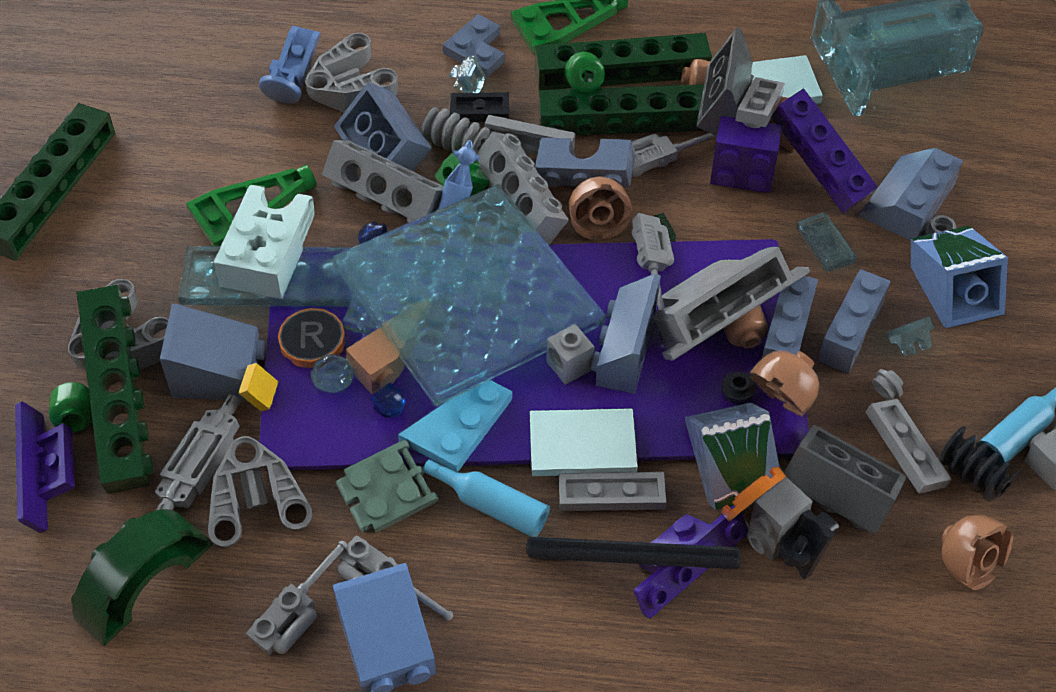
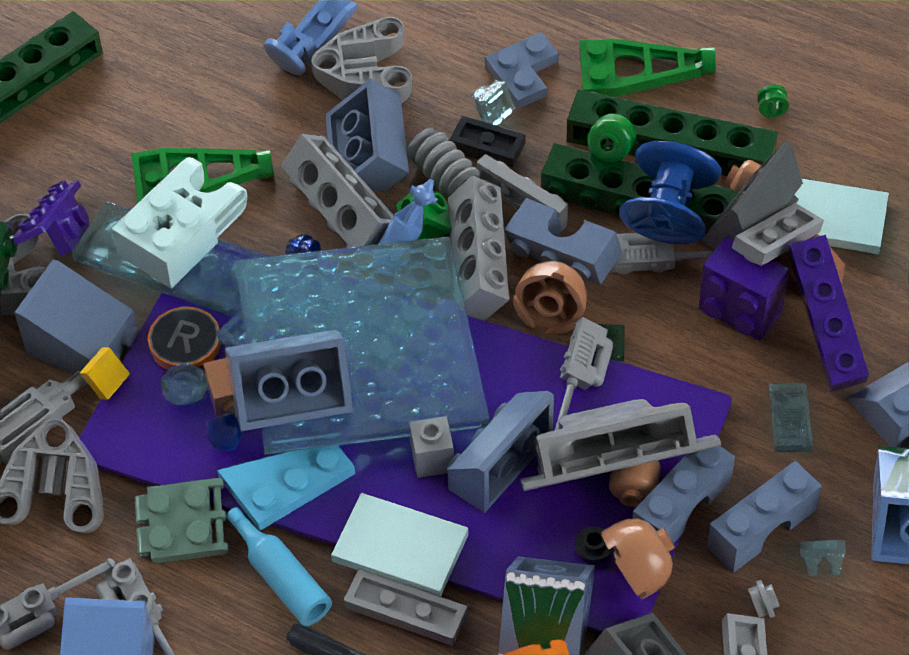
camera: 25 degrees right, 0 degrees up
none -> dark purple bracket [12,180,90,256]
none -> sand blue slope [225,330,354,431]
none -> blue piece [619,141,721,244]
none -> green bush [757,85,789,117]

